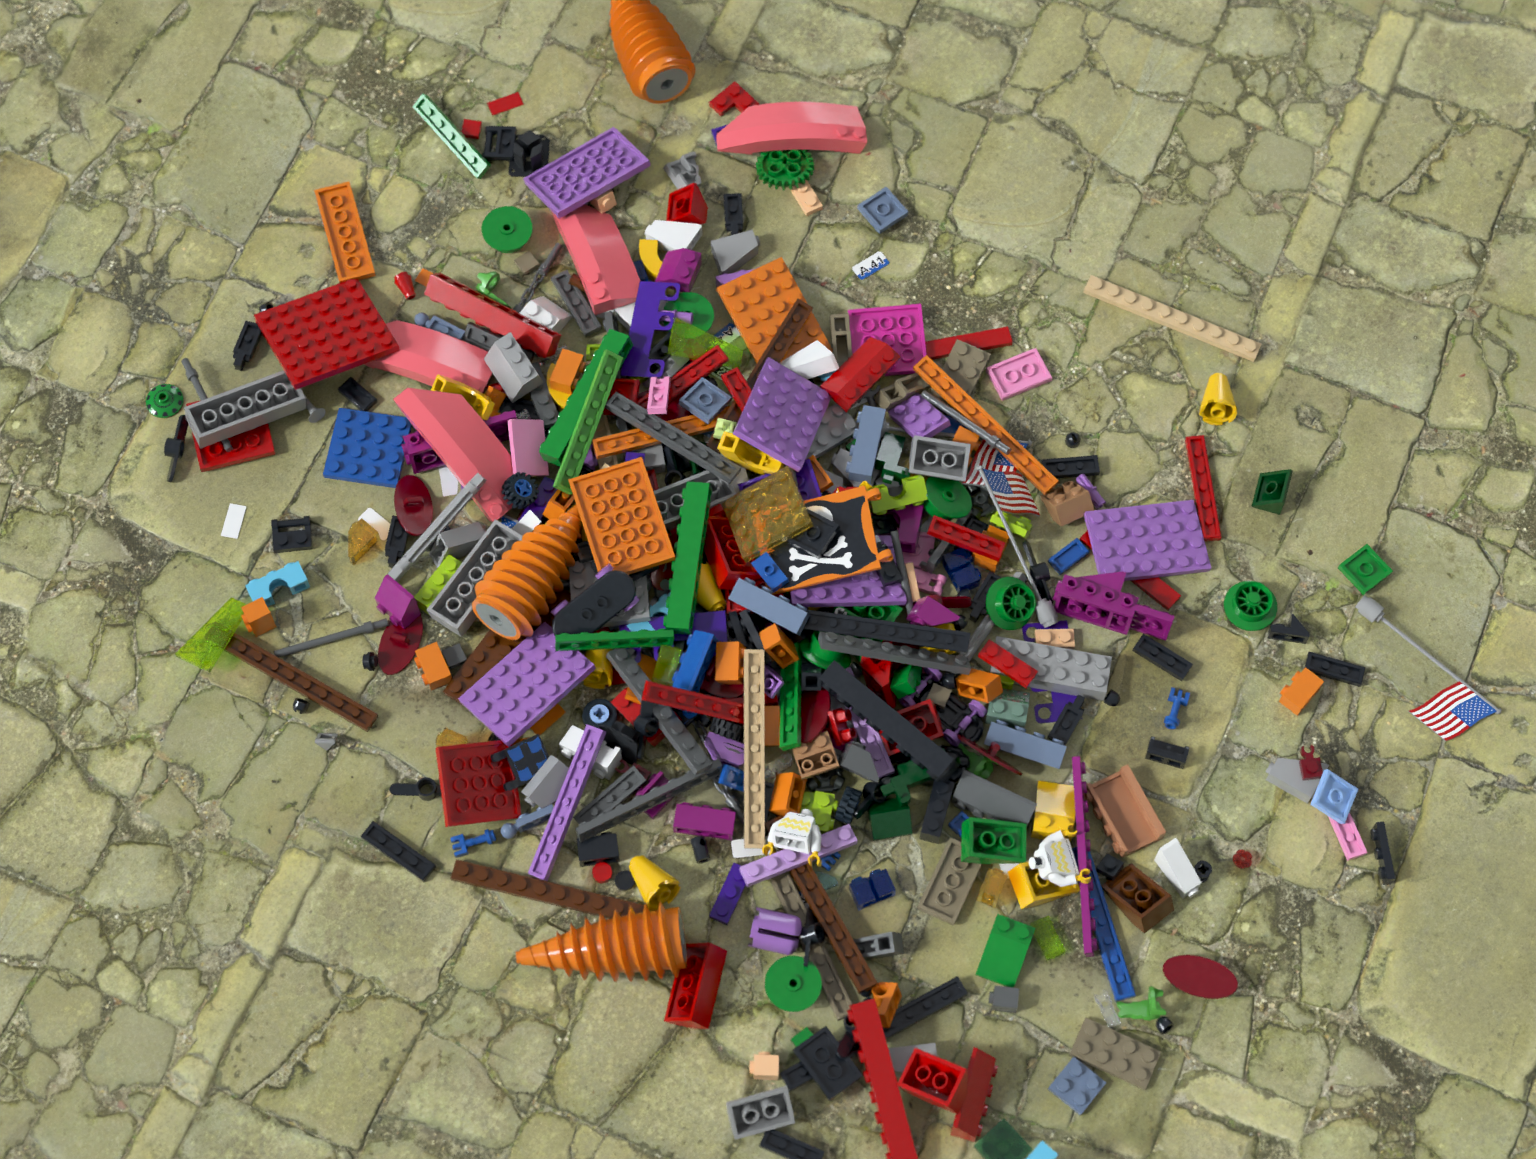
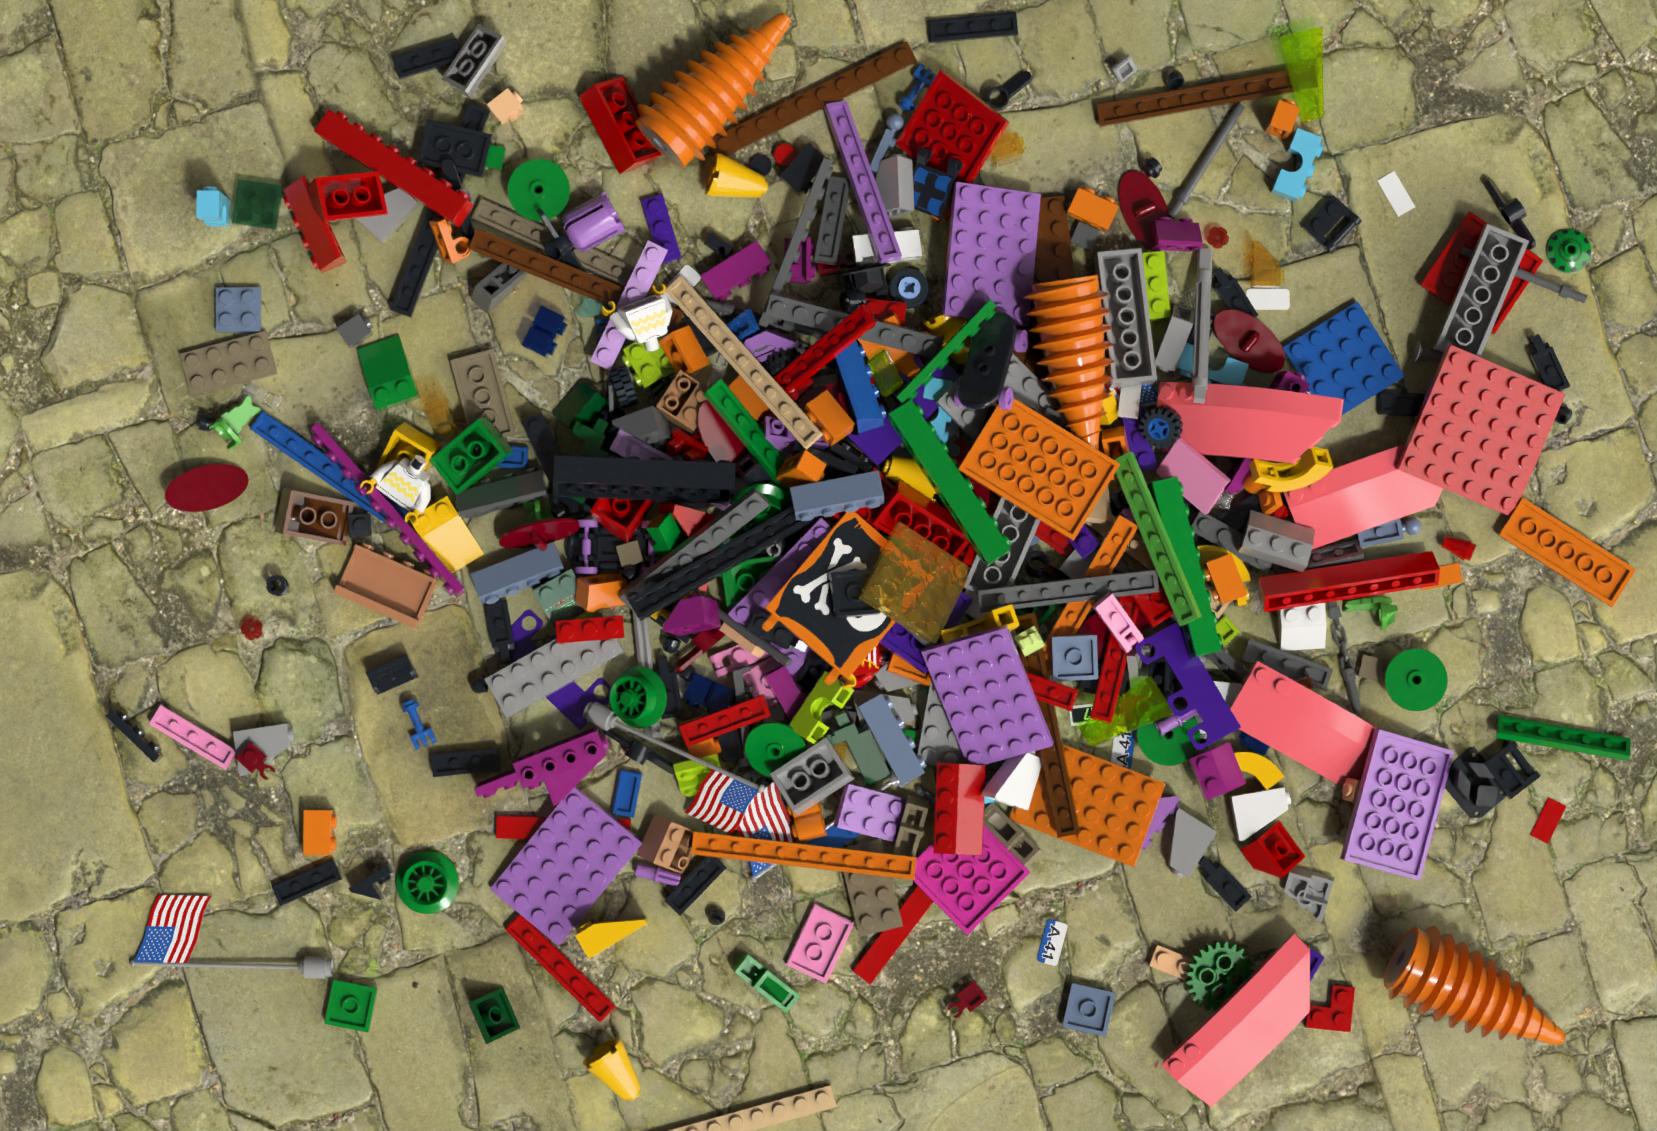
camera: 140 degrees right, 20 degrees up
red tile [461,119,482,140] -> none
blue plate [751,552,789,593] -> none
bar [921,390,1011,455] -> none
clear neon green tile [1030,915,1066,961] -> none
light nougat plate [1034,629,1075,649] -> none
white slope [1154,838,1202,899] -> none
light blue tile [1310,769,1358,824] -> none
none -> yellow slope [575,917,649,959]
none -> green slope [730,950,800,1013]
none -> dark red plate [947,980,988,1018]
none -> medium azure arch [1176,343,1249,386]
none -> clear red plate [1207,227,1229,249]

